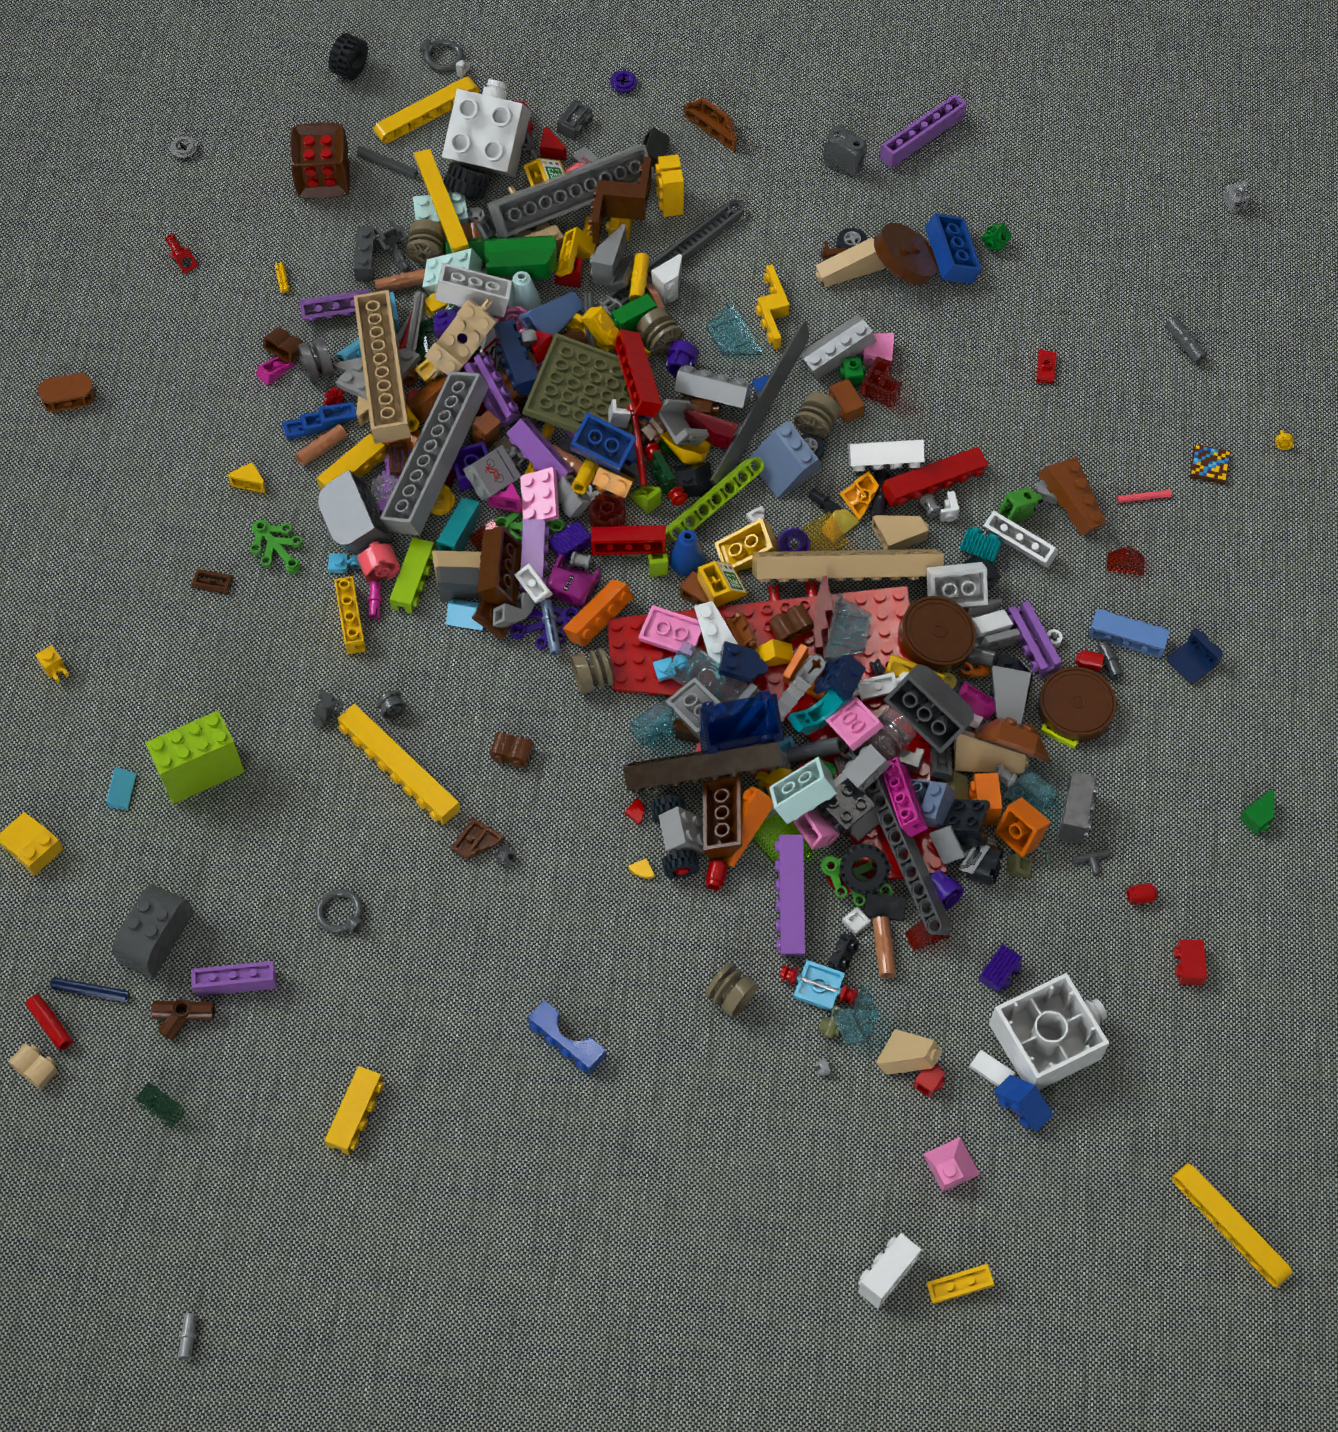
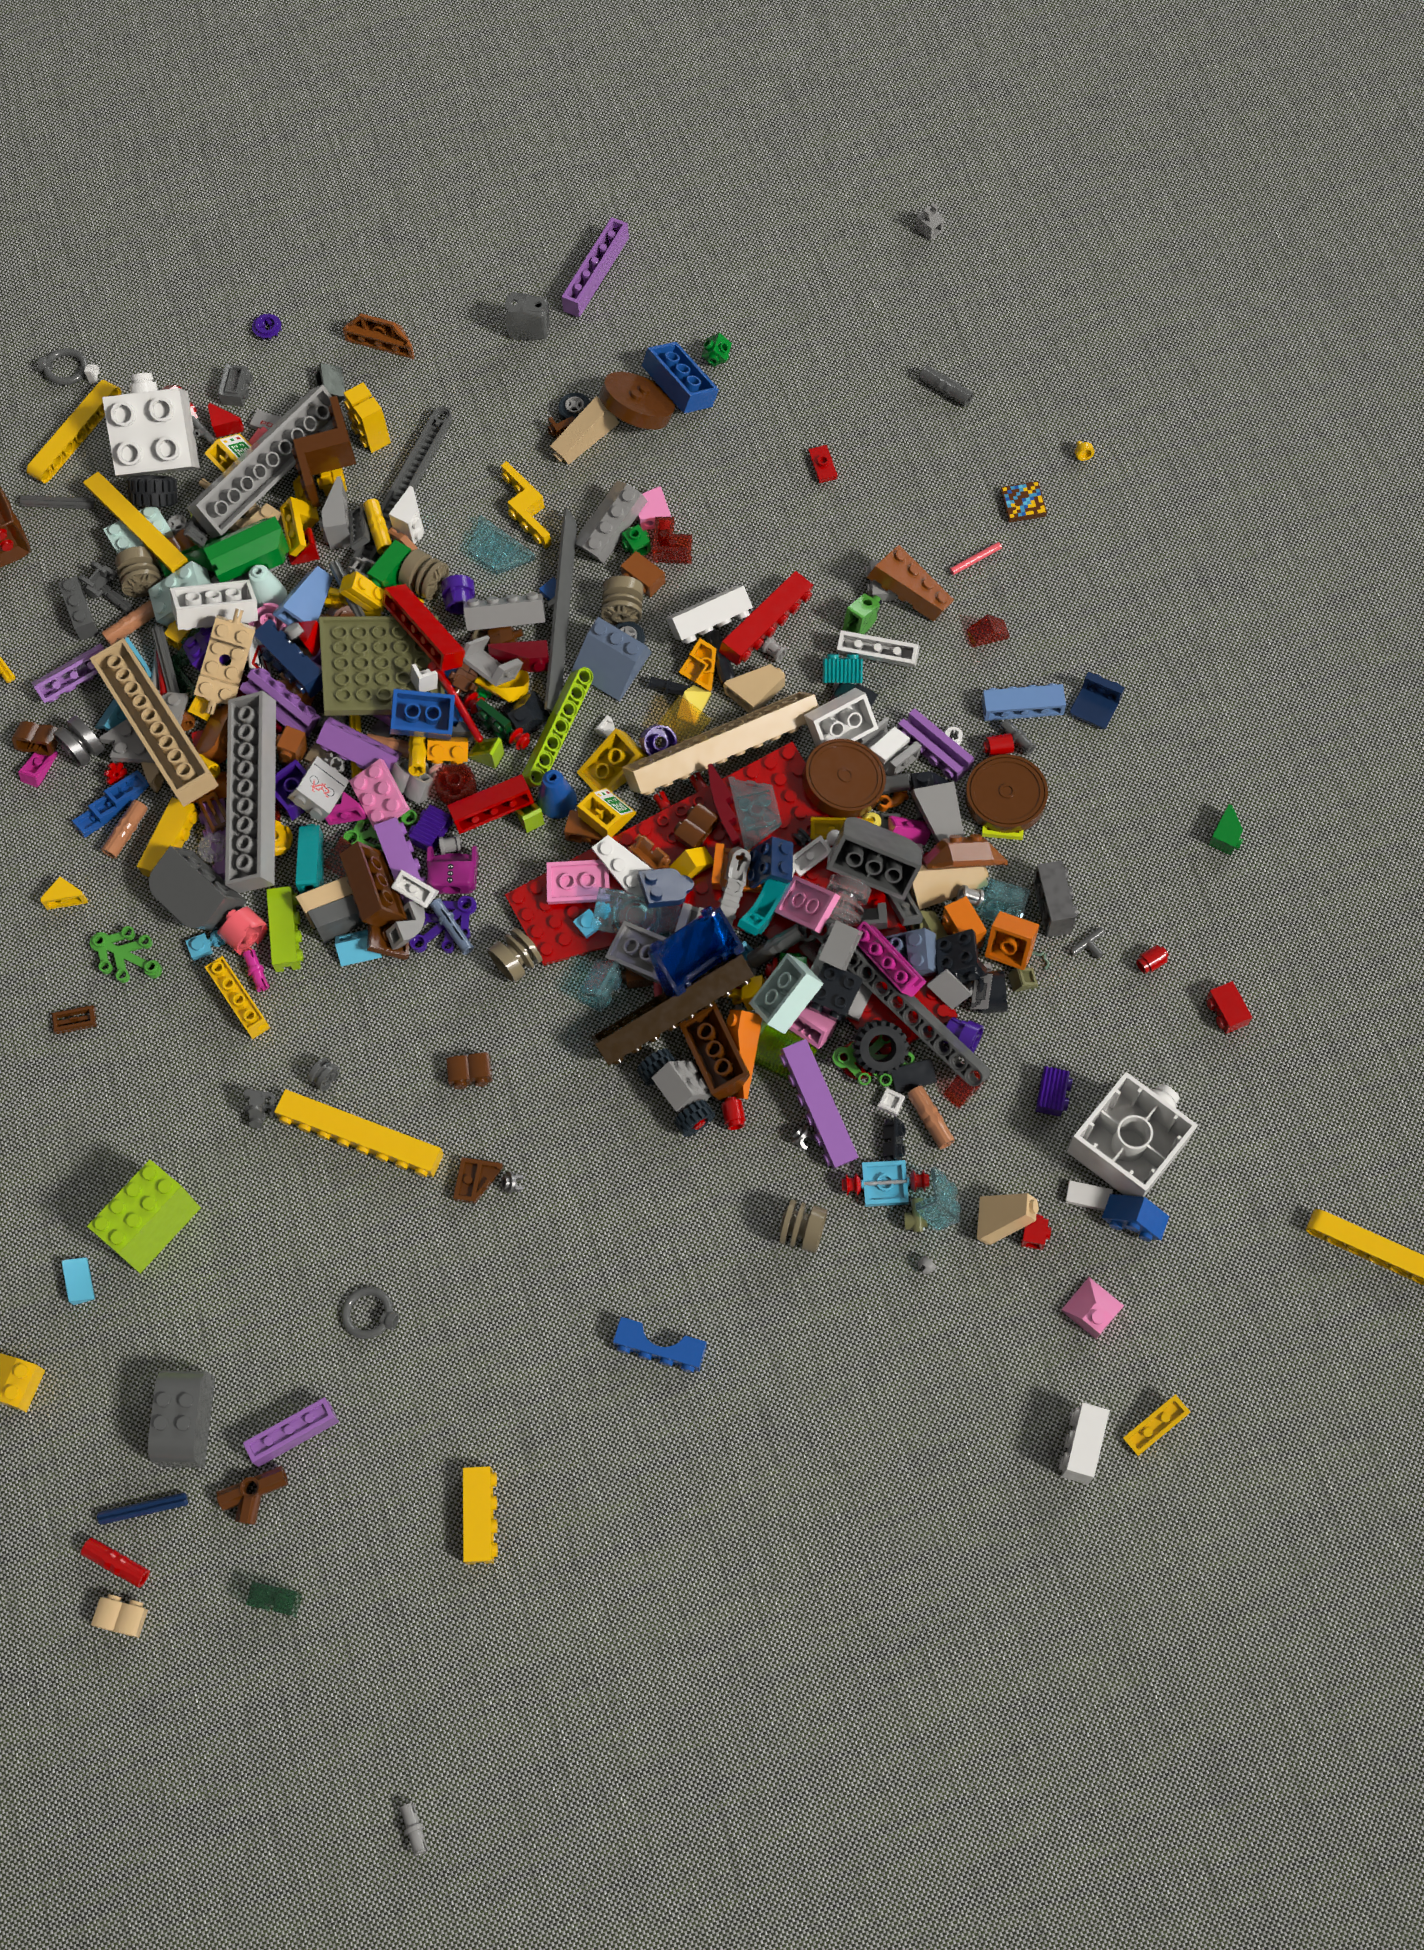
camera: 20 degrees left, 5 degrees up
orange brick [563,579,634,647] -> none
red tile [624,798,644,826] -> none
yellow tile [628,859,655,879] -> none
white bracket [939,491,959,522] -> none
none -> flat silver plate [791,1126,815,1149]

